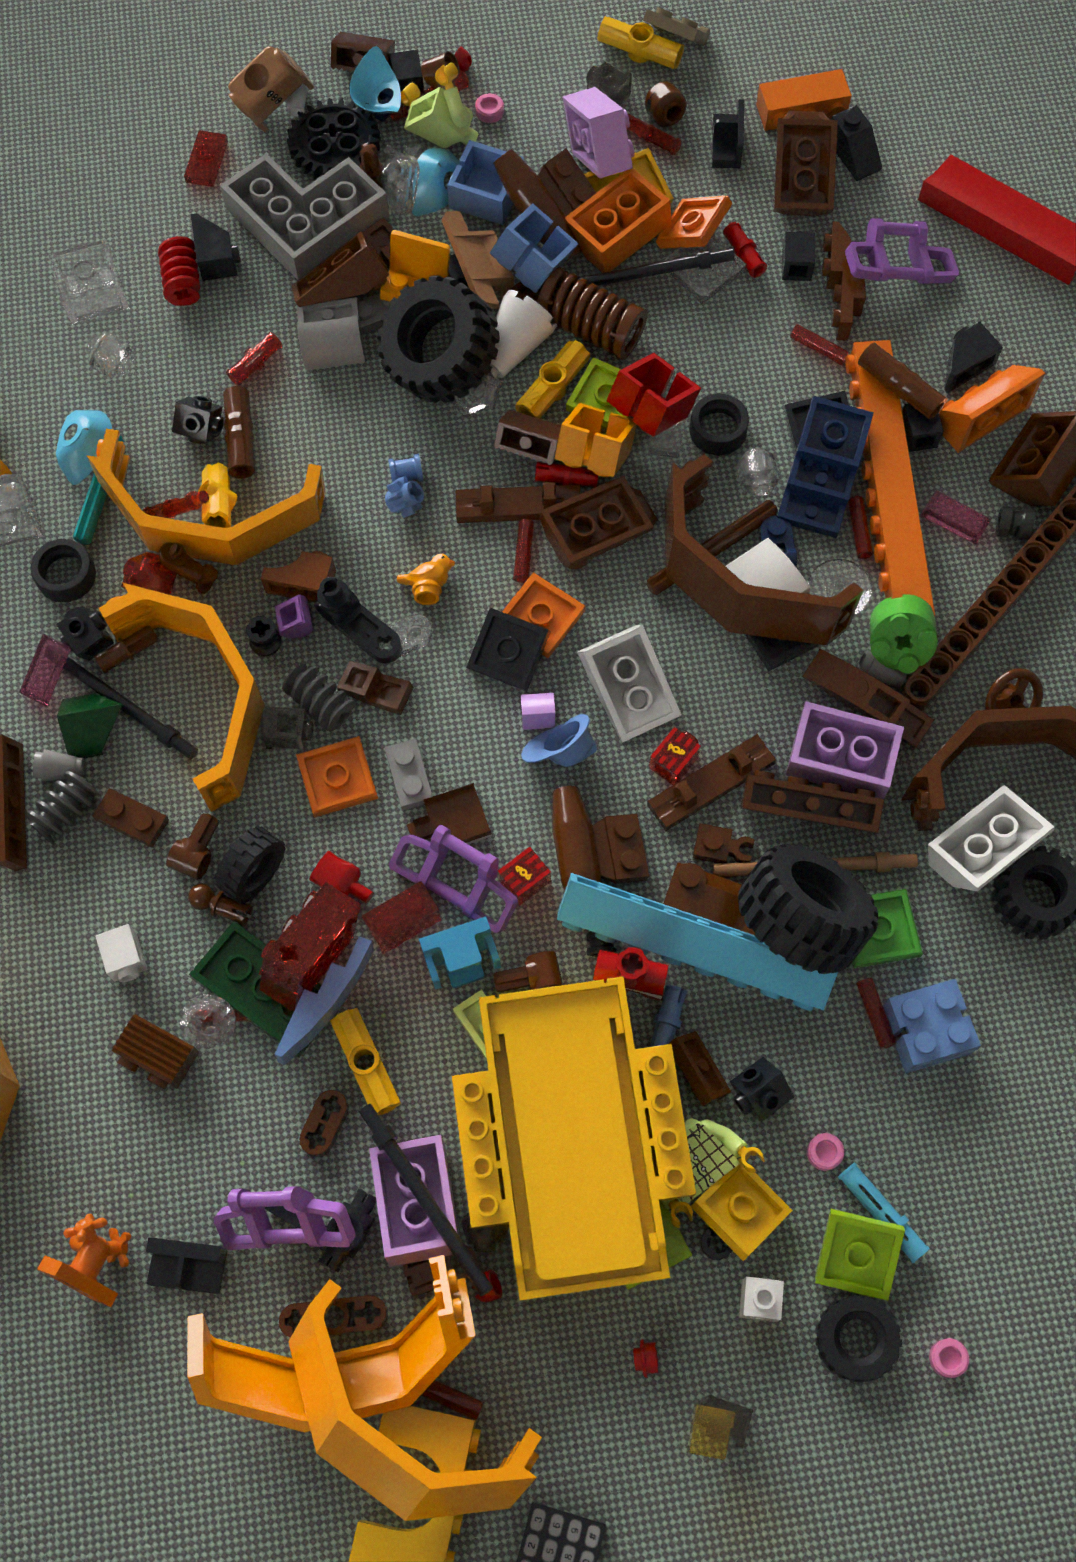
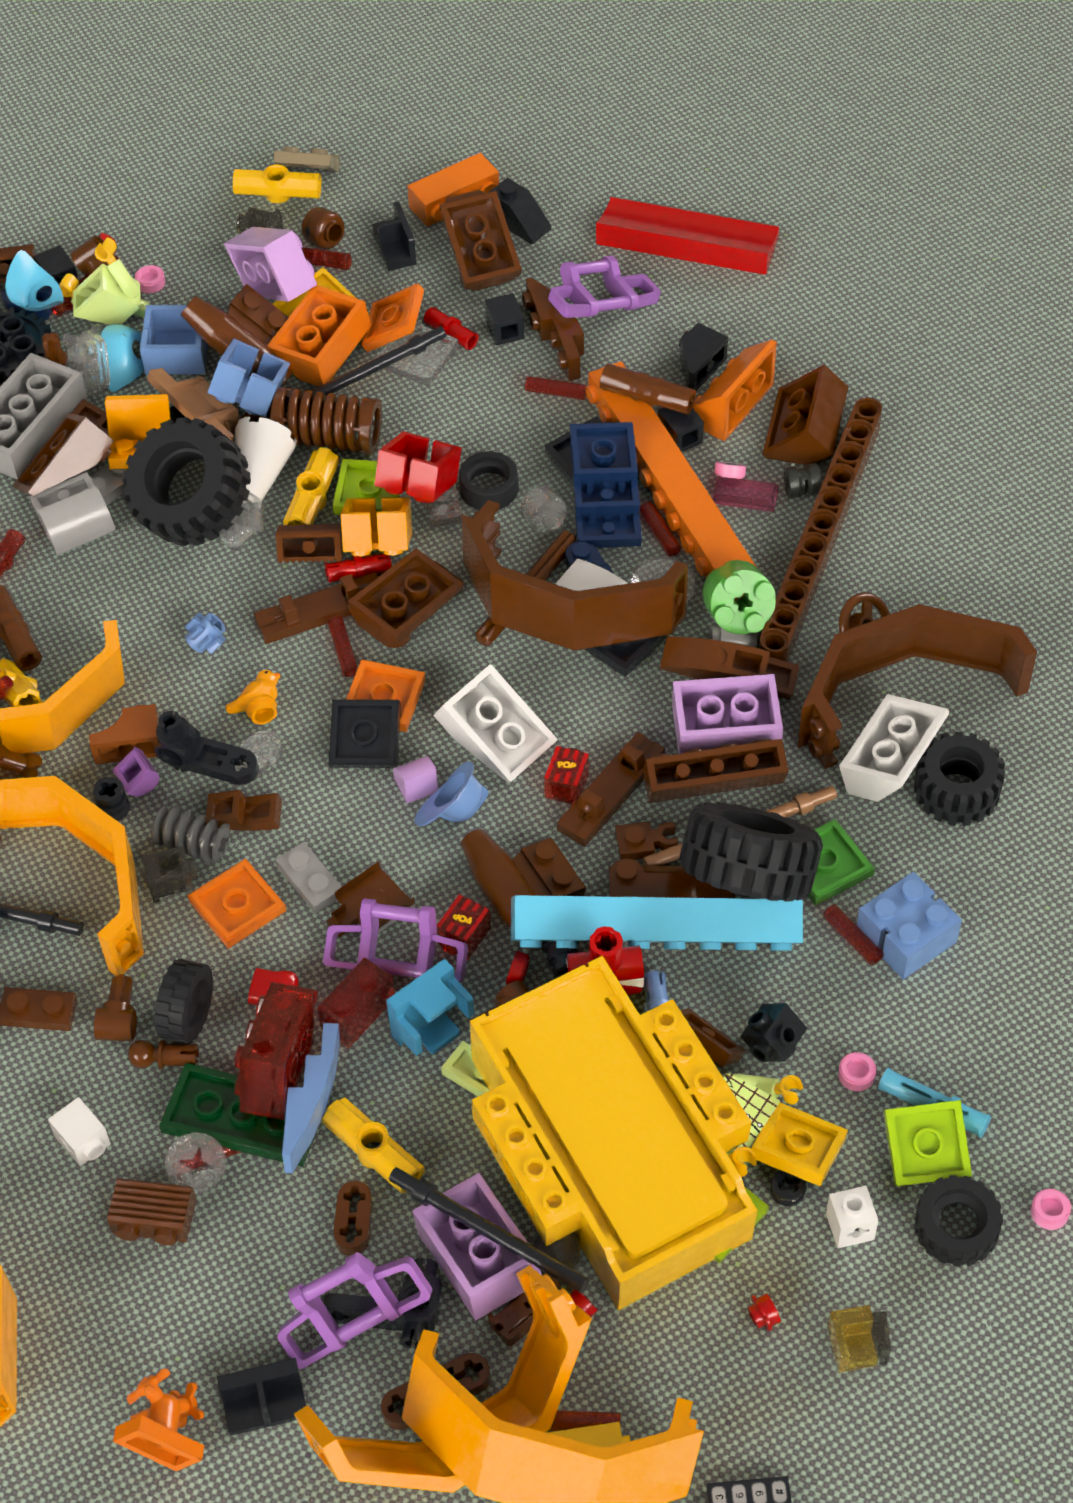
camera: 20 degrees left, 15 degrees down
medium blue bush [388,453,424,483] -> none
none -> red tile [506,951,530,985]
none -> bright pink tile [714,462,747,479]

